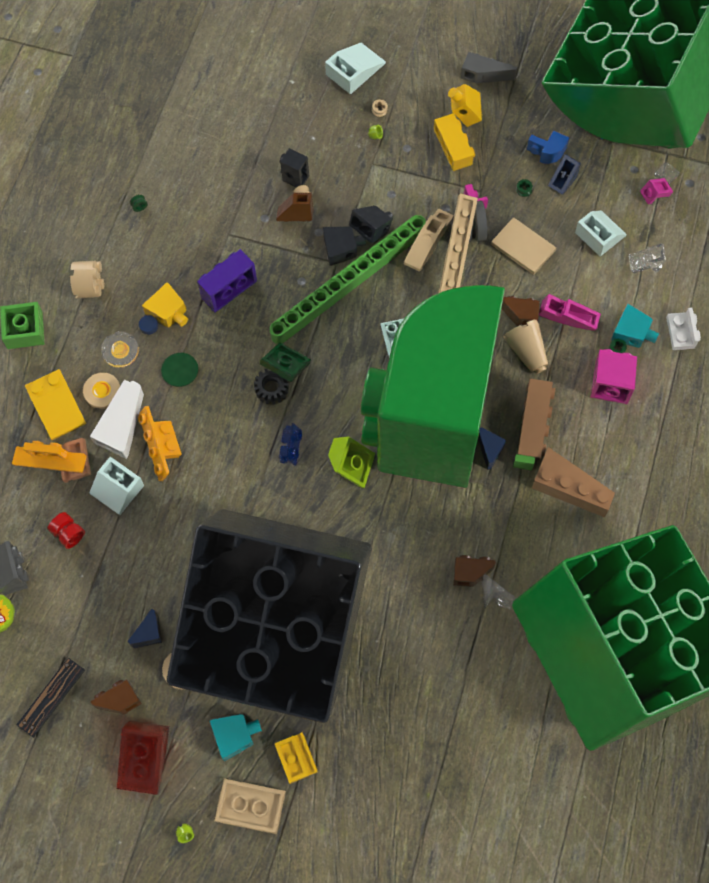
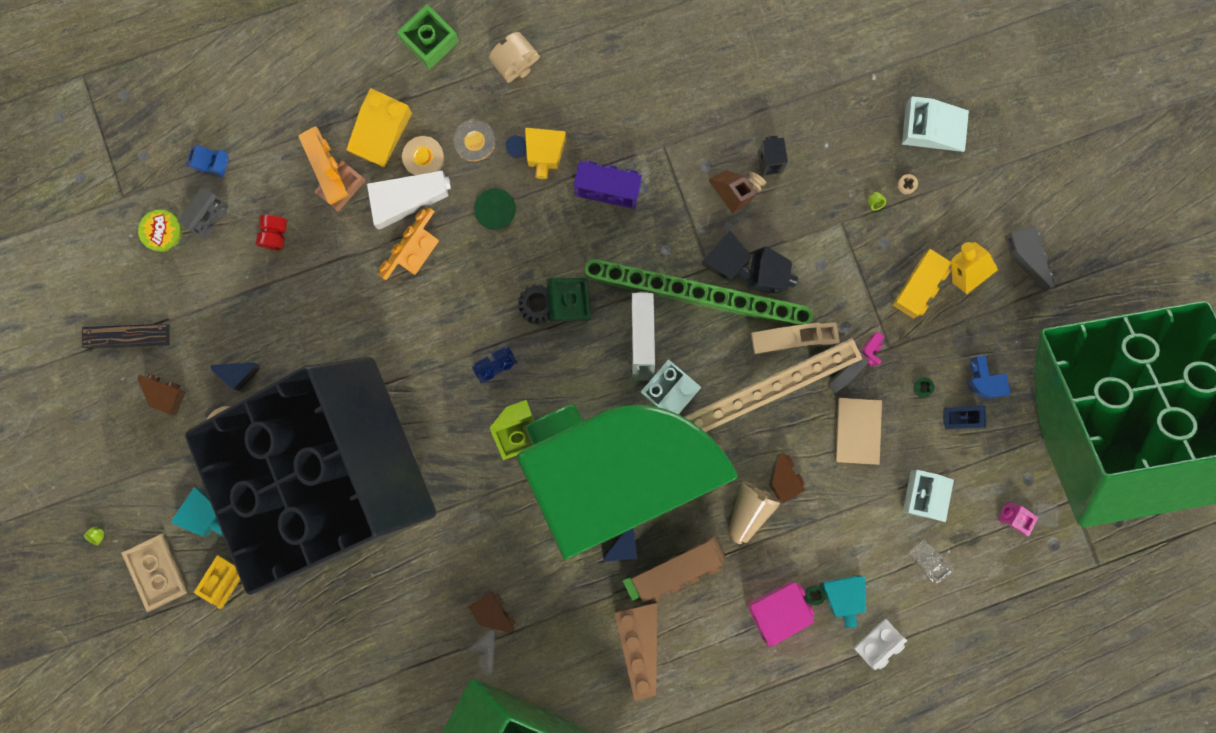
camera: 50 degrees right, 15 degrees up
light aqua slope [89,457,144,515] -> none
clear red slope [117,721,169,795] -> none
dark green bush [129,194,148,212] -> none
dark pink slope [539,294,601,331] -> none
none -> white slope [632,291,655,381]

